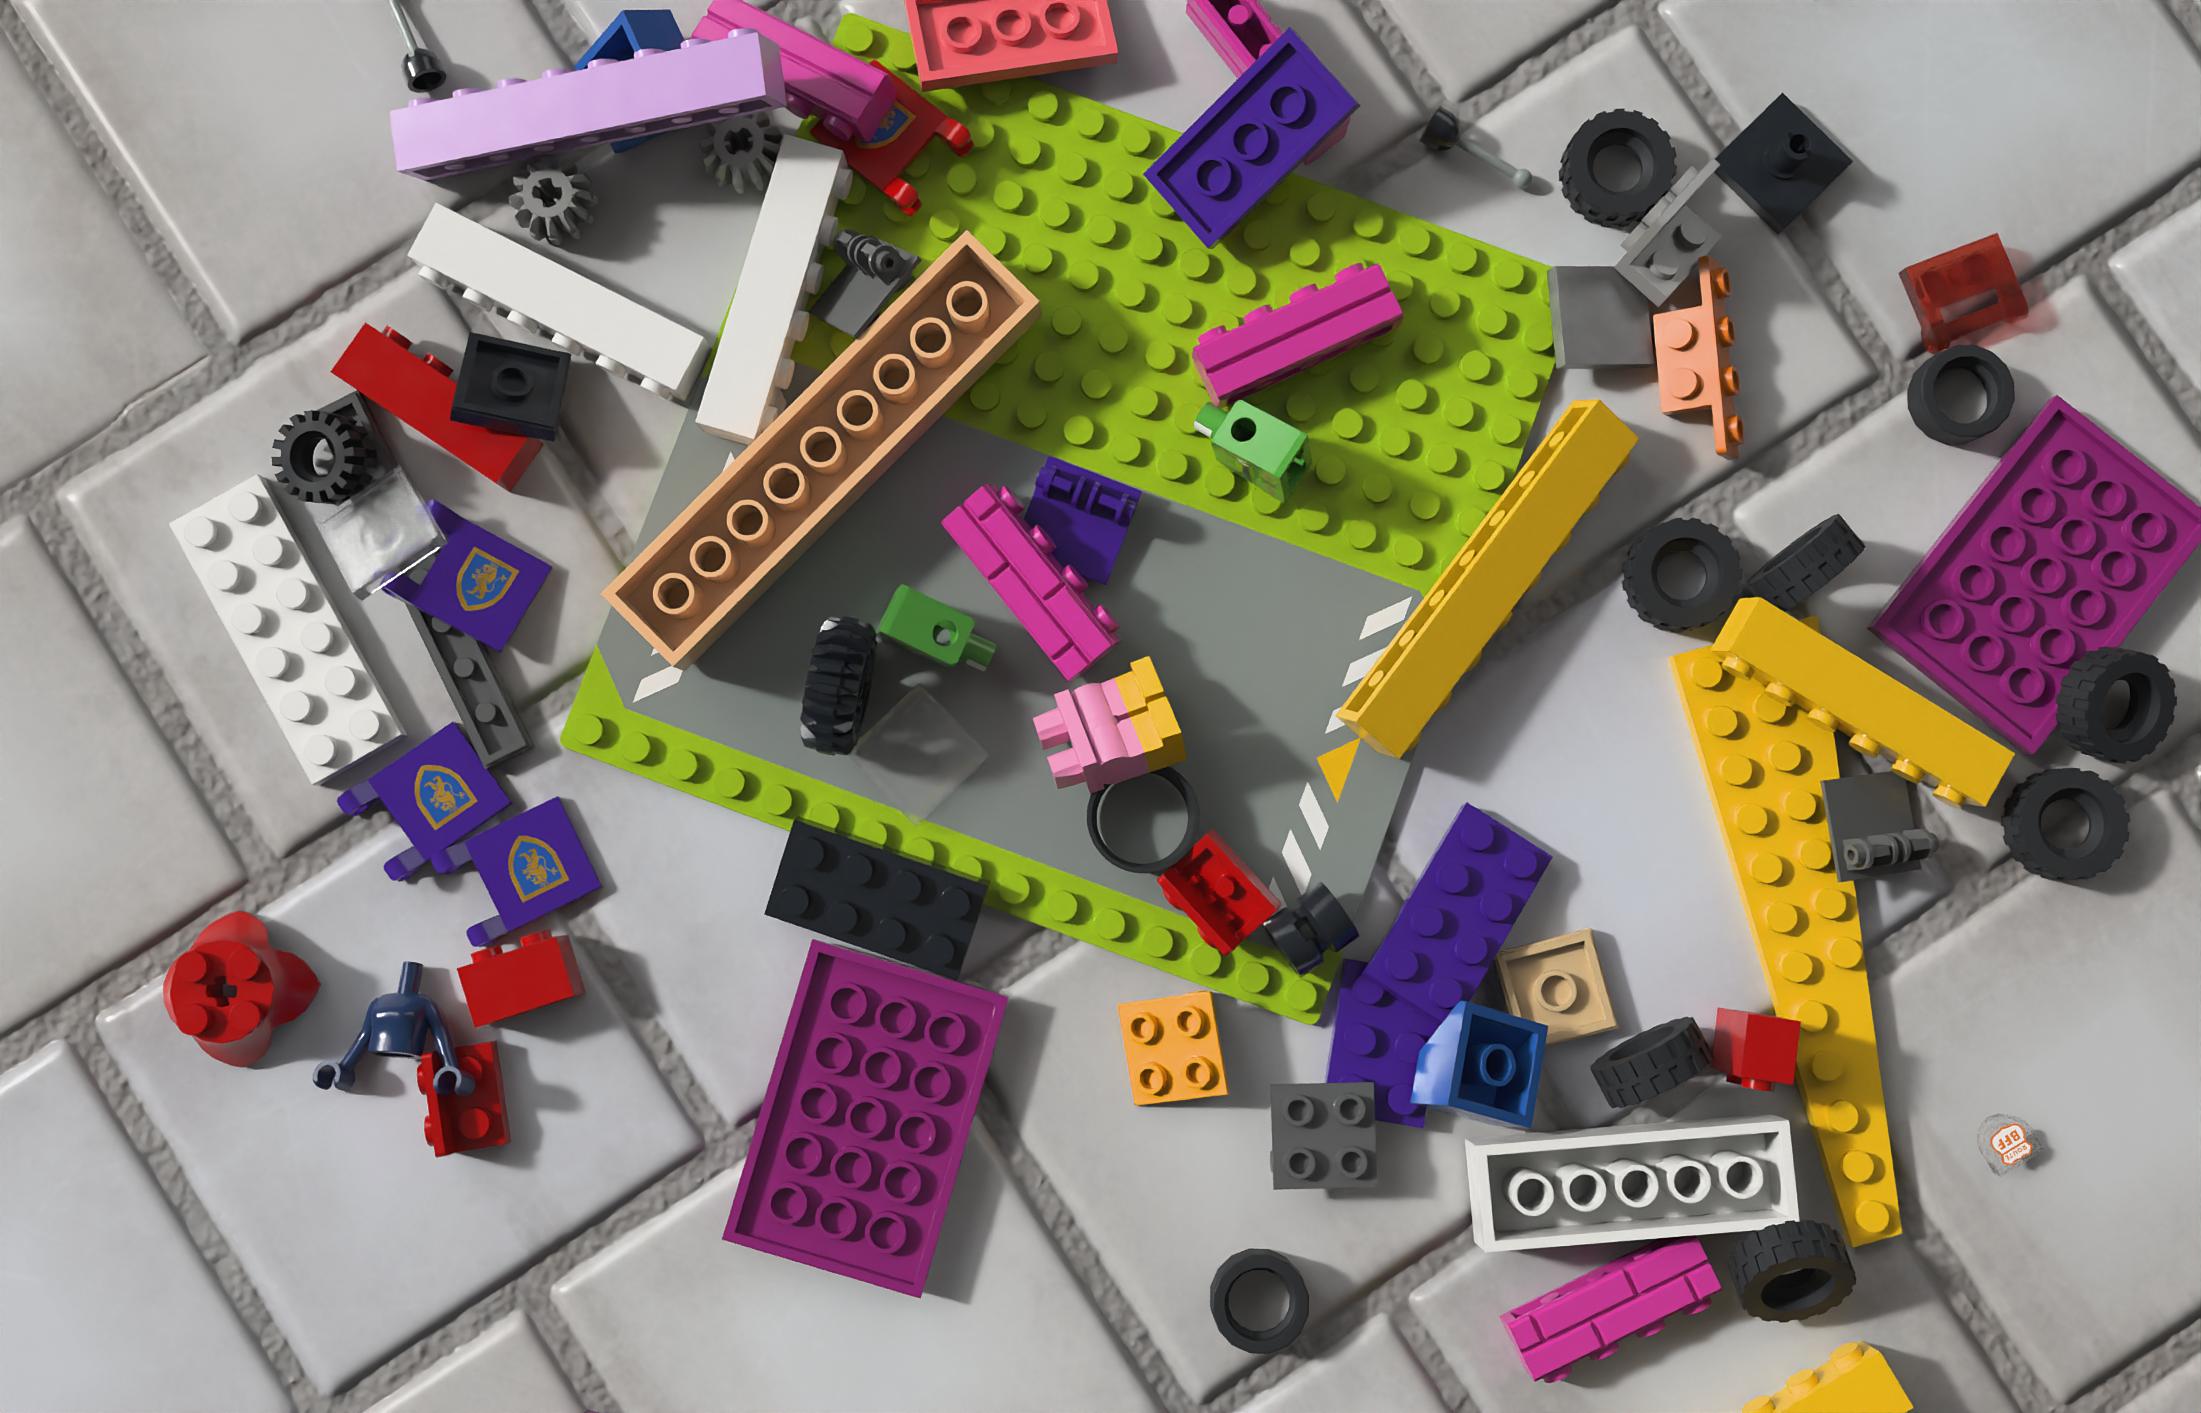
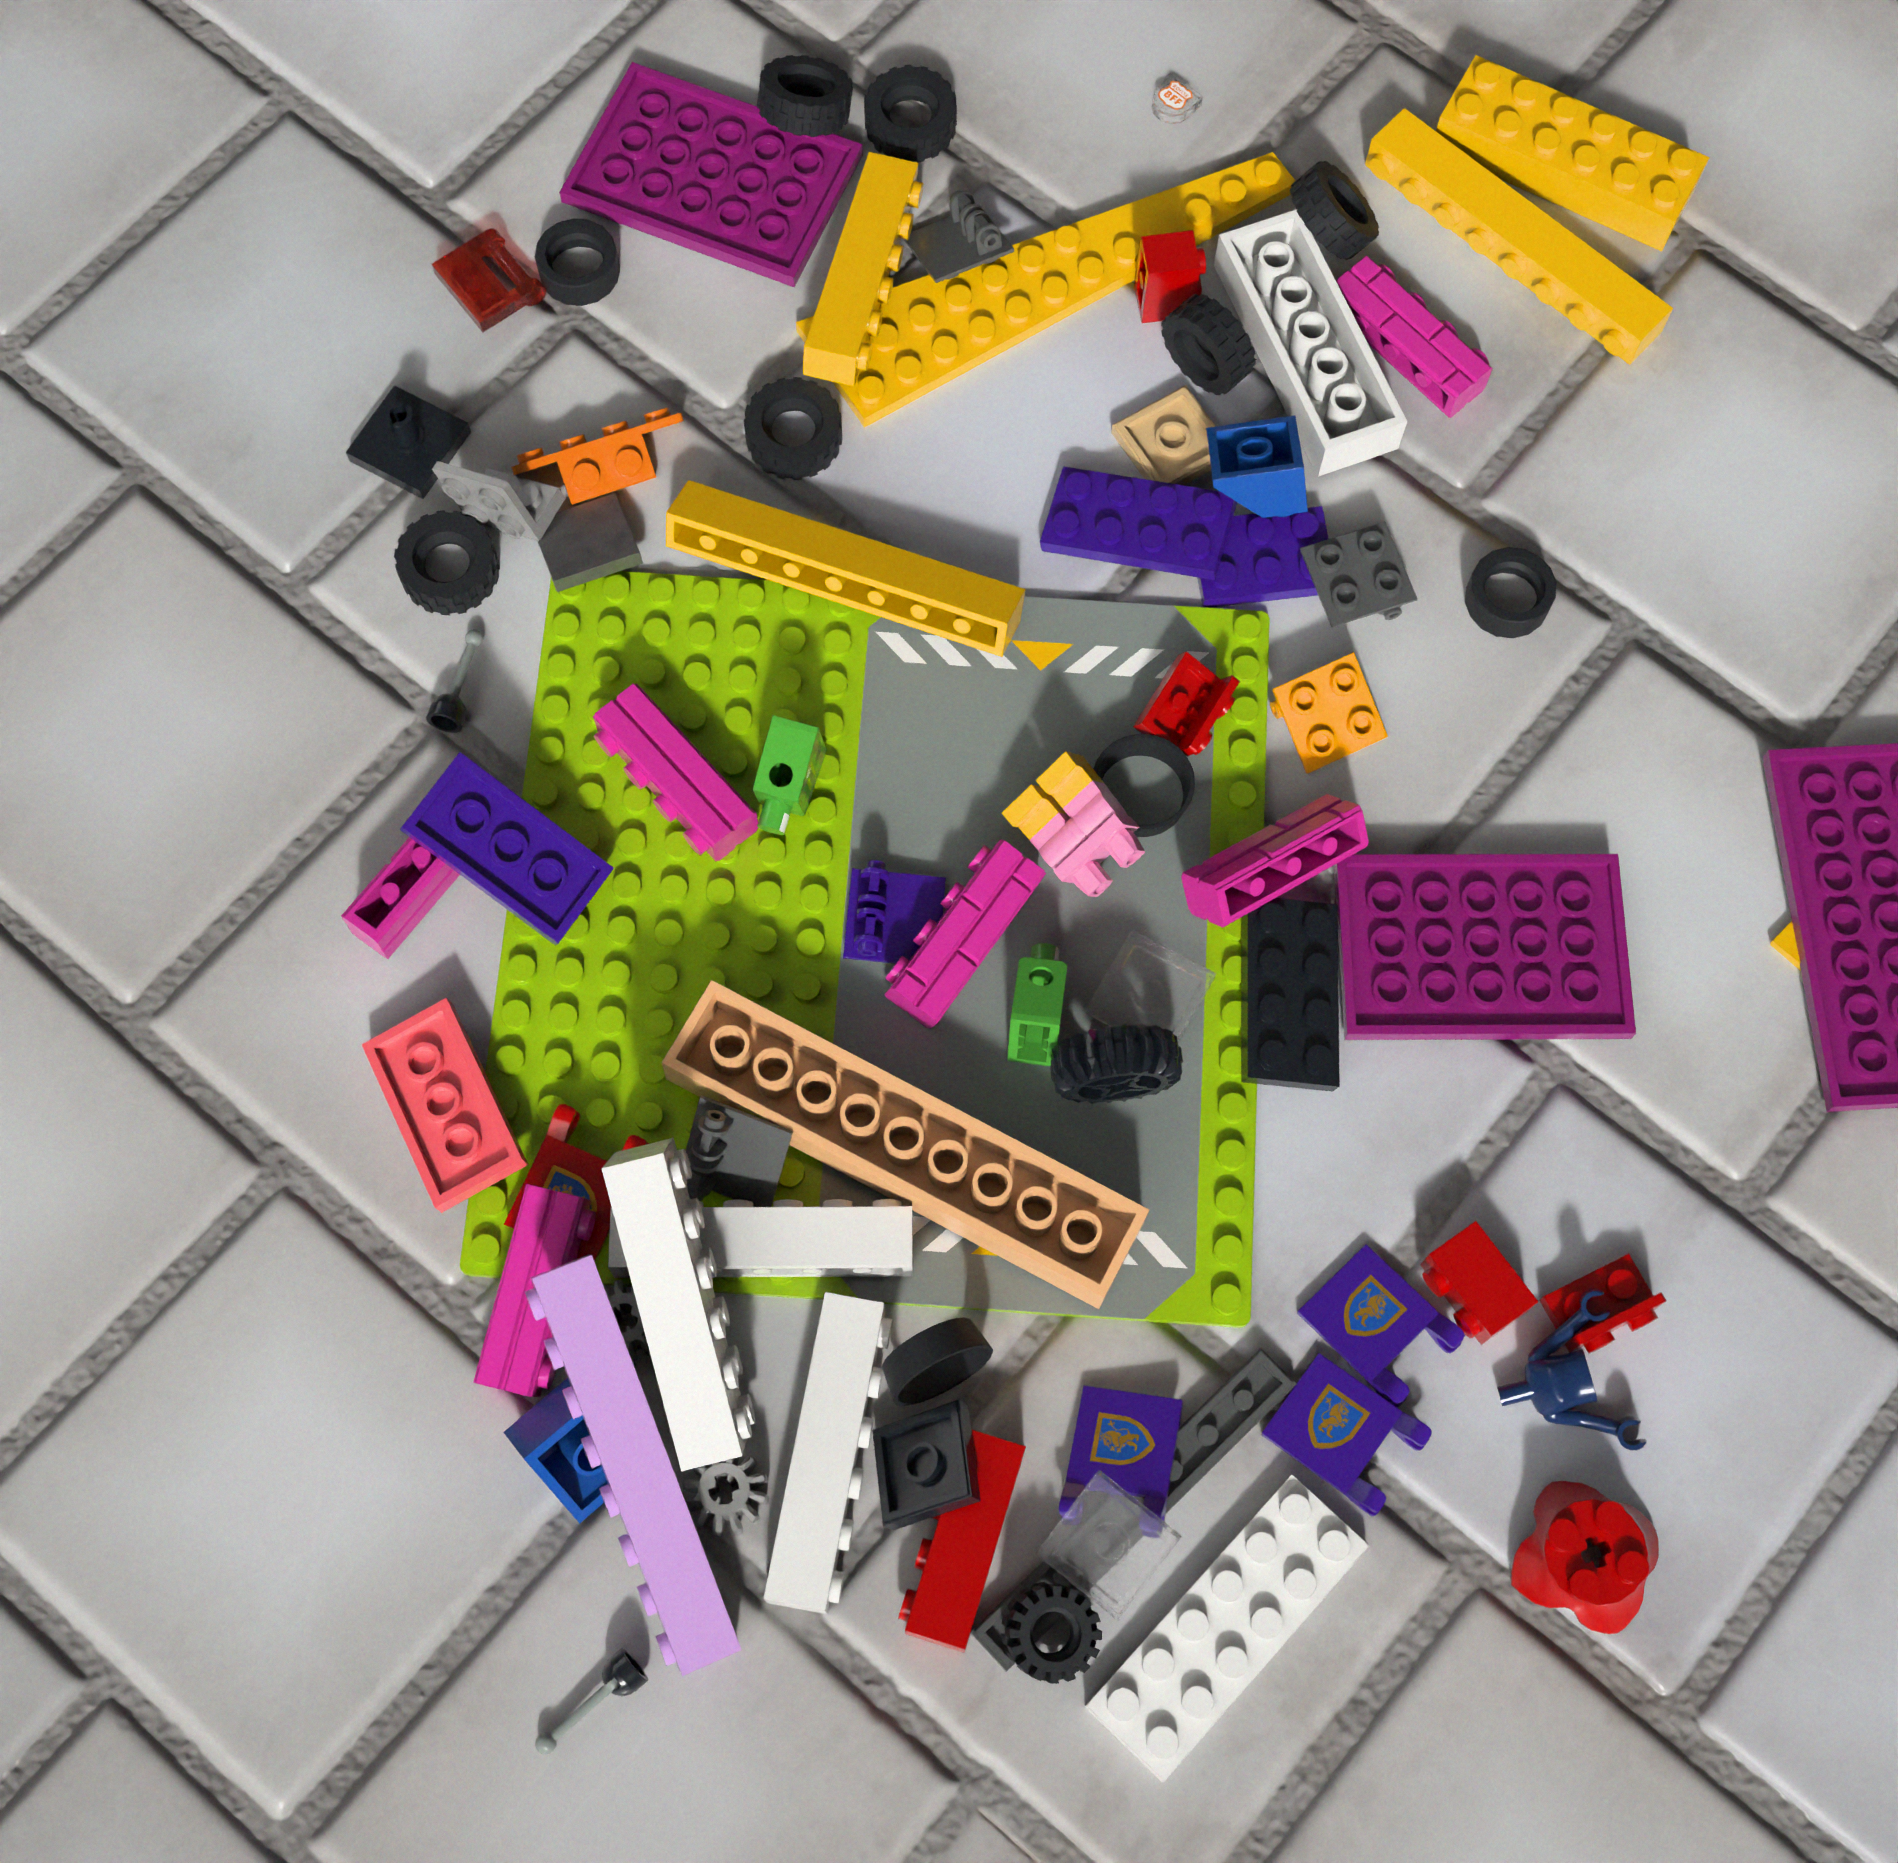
camera: 105 degrees left, 15 degrees down
black wheel [1262,882,1360,978] -> none
black tyre [1746,514,1866,612] -> none
none -> white brick [602,1138,755,1471]
none -> black tyre [882,1317,993,1406]
none -> dark pink brick [1181,794,1369,928]

